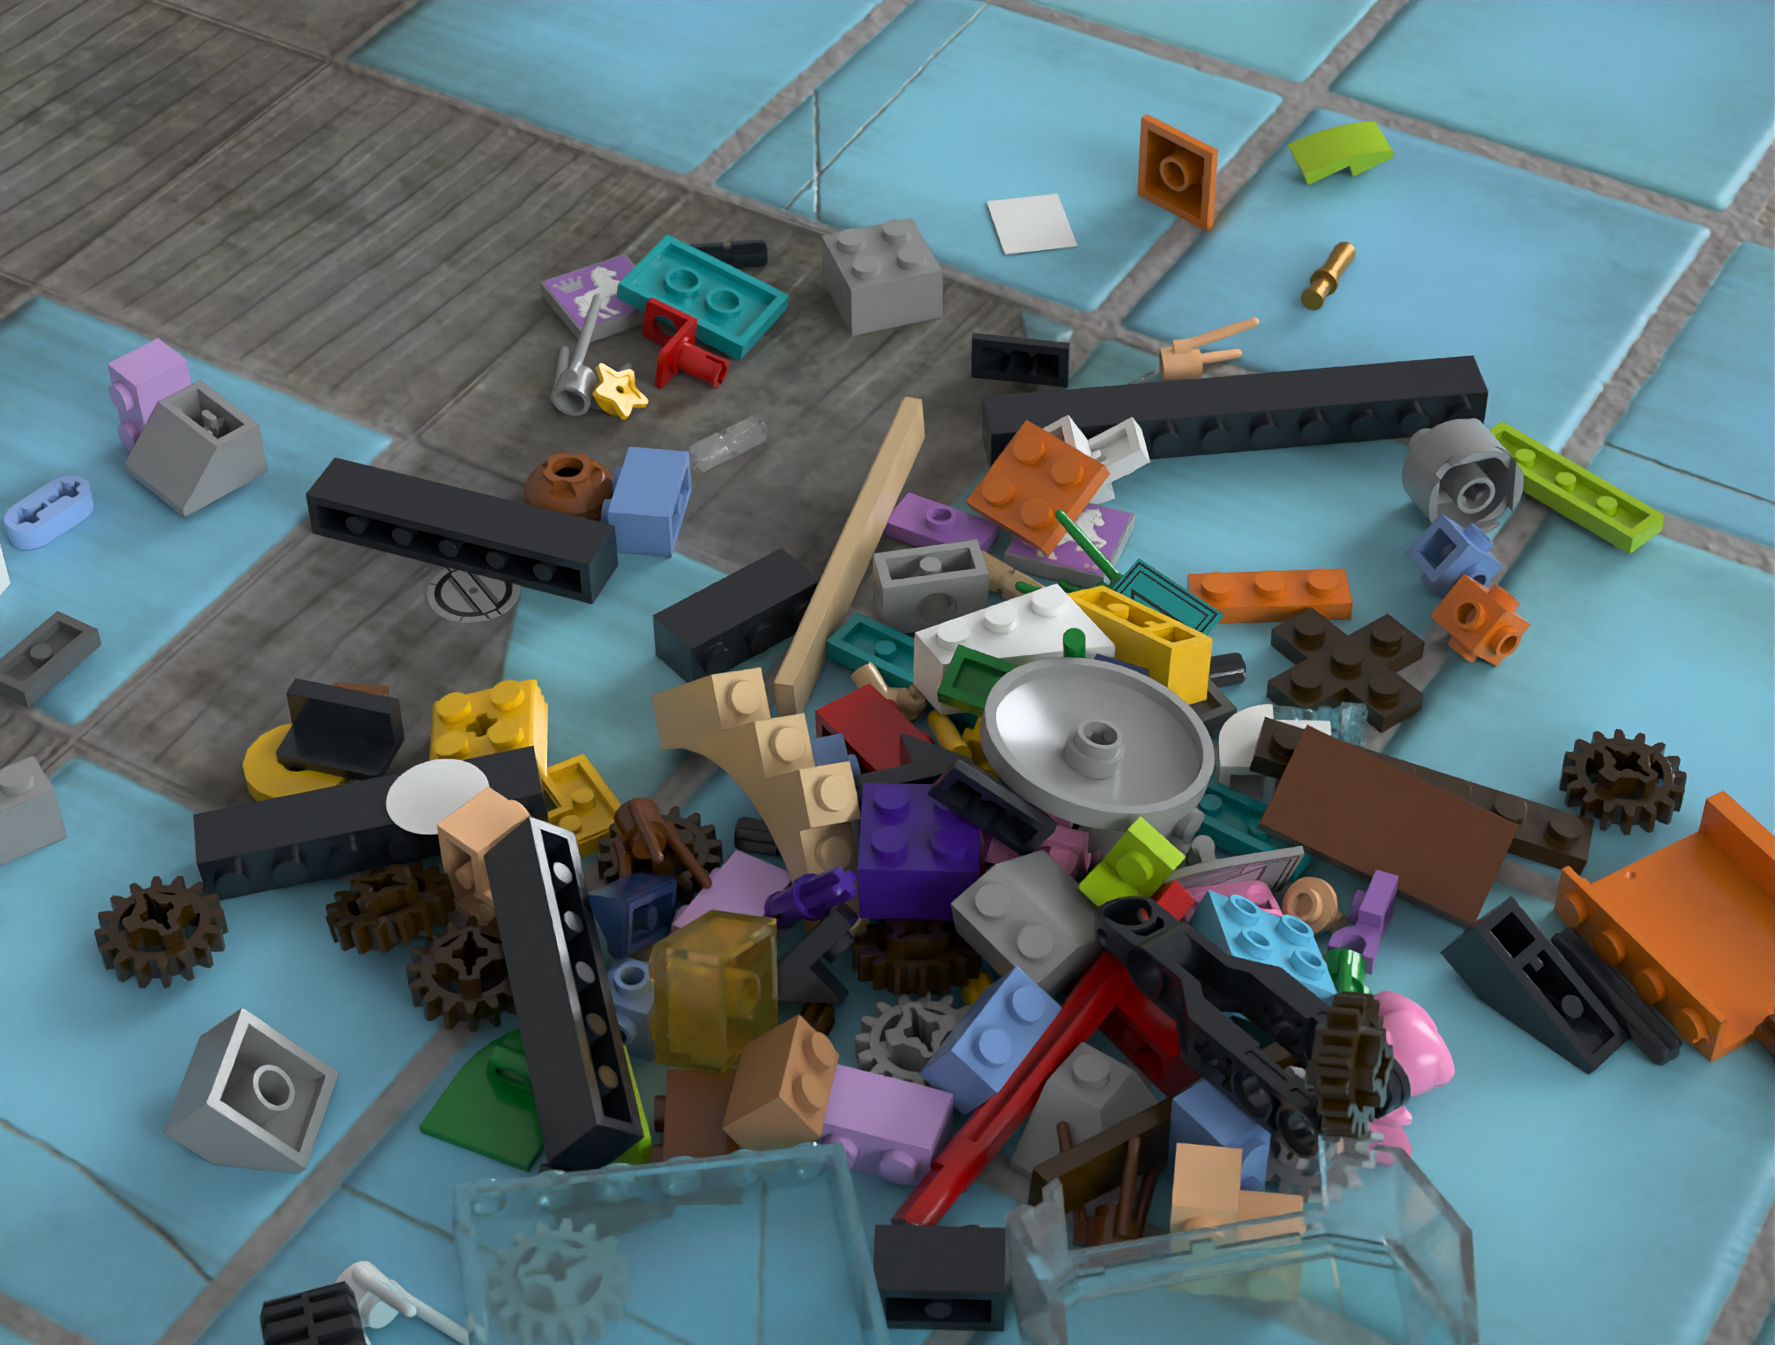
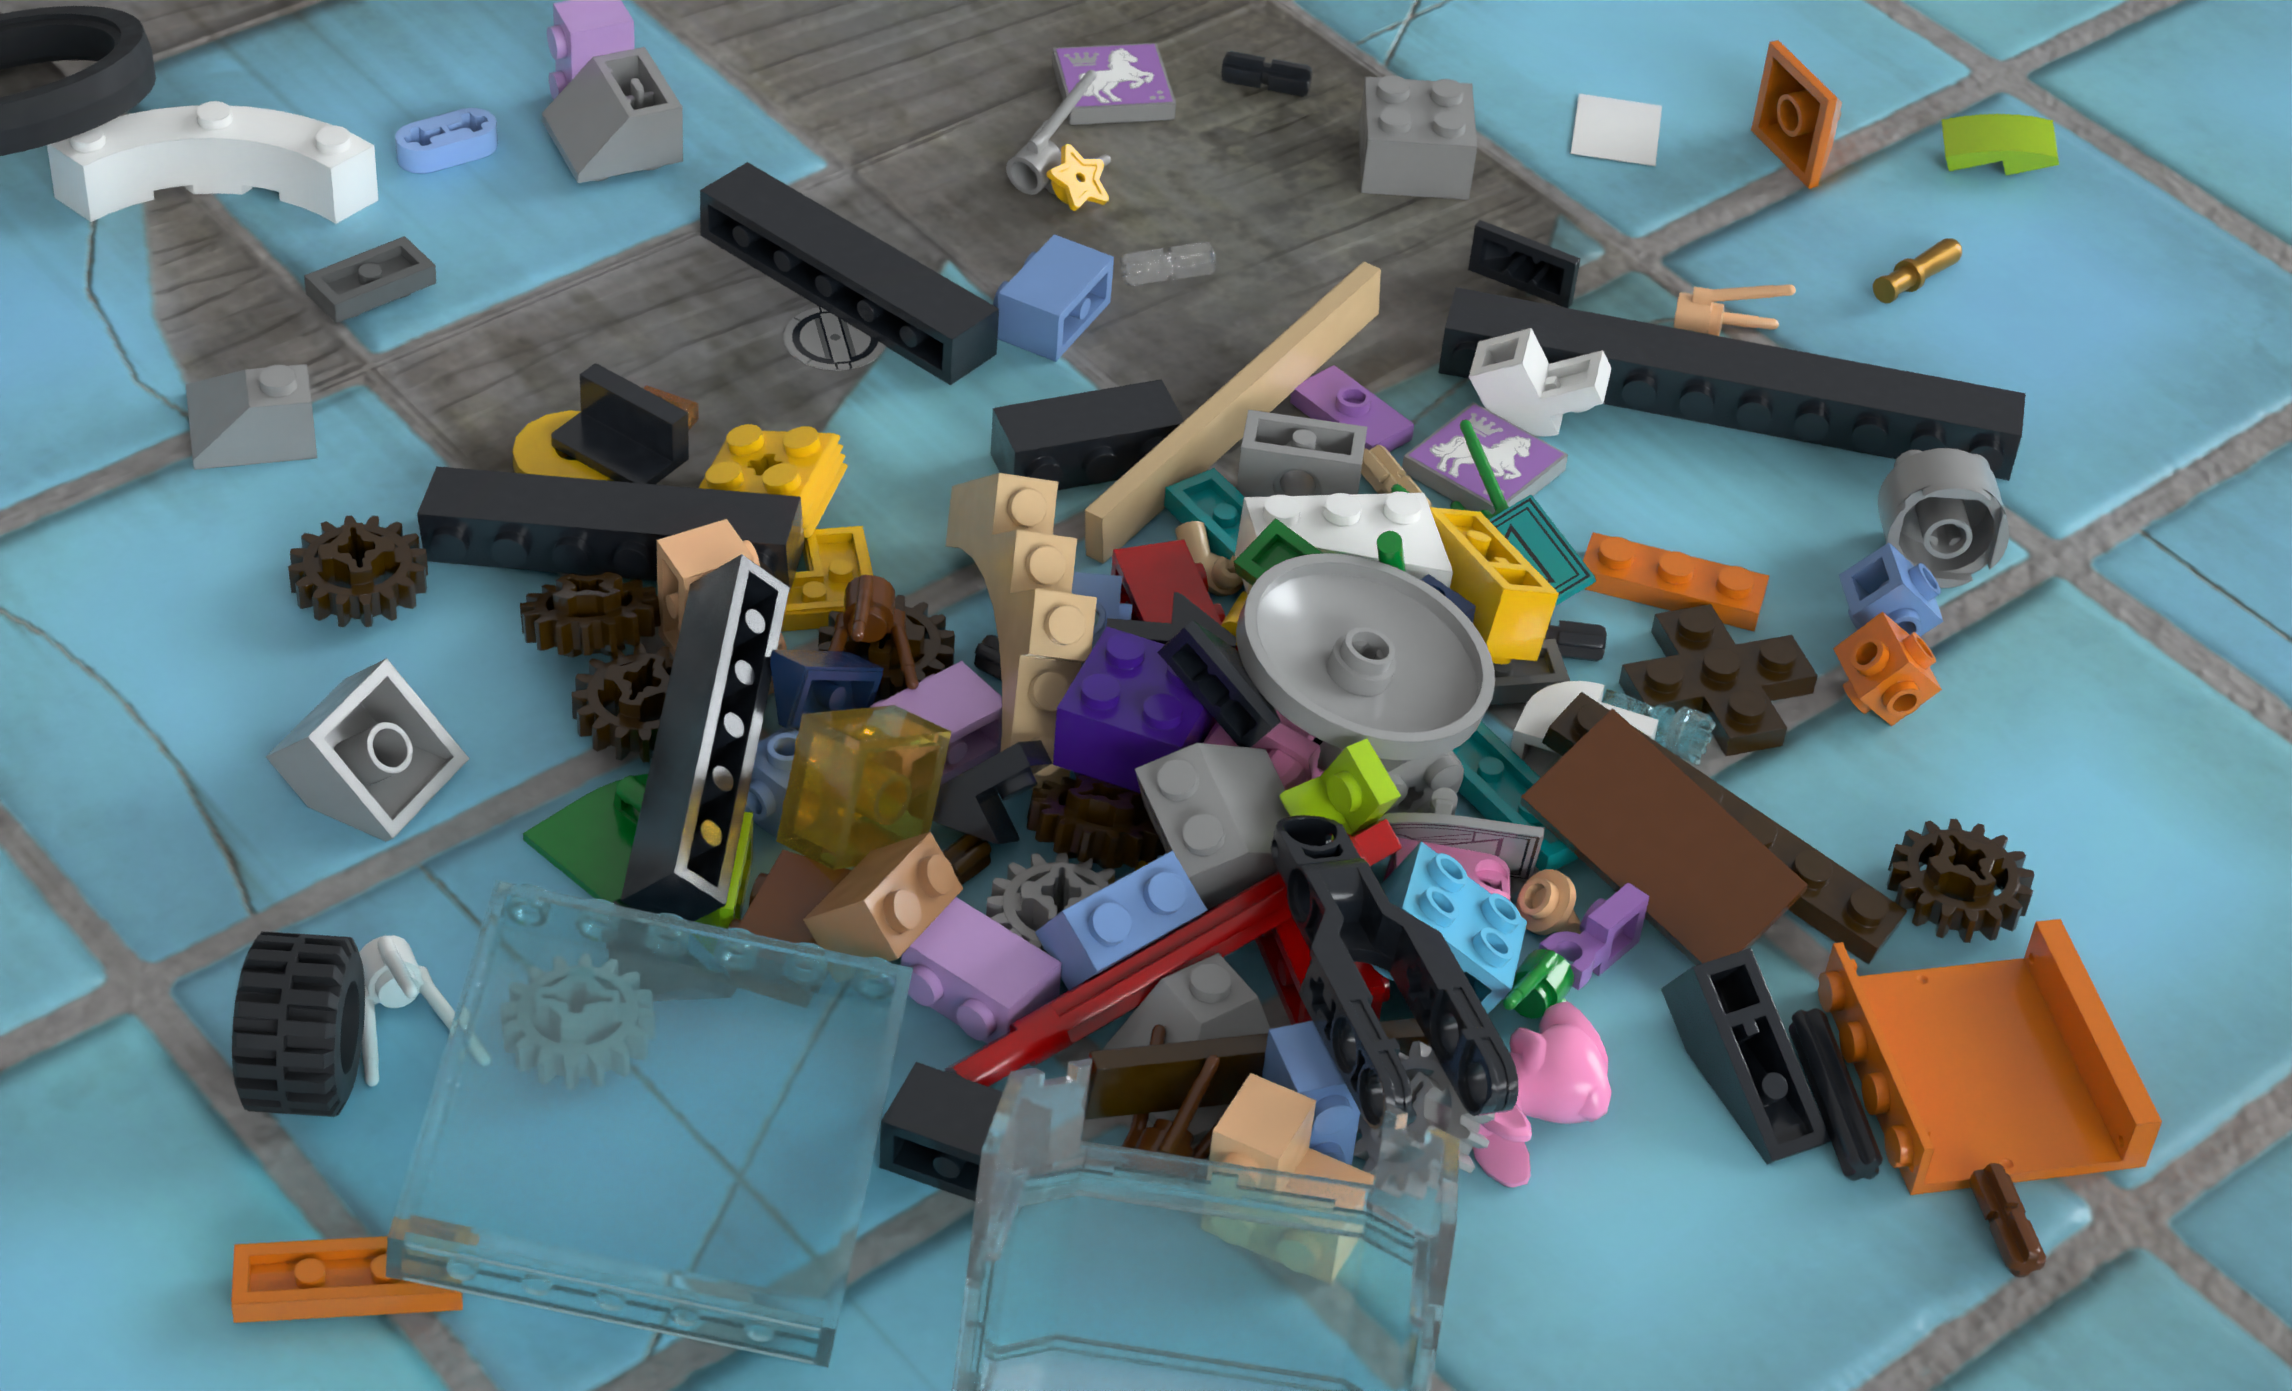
camera: 15 degrees right, 0 degrees up
white sticker [386,759,489,835] -> none
dark orange piece [524,452,613,522] -> none
teal plate [616,234,790,361] -> none
red bracket [642,298,730,389] -> none
dark purple axle [764,866,857,930] -> none
orange plate [965,420,1110,557] -> none
dark brown gear [1307,991,1394,1139] -> none
lime plate [1489,421,1665,554] -> none

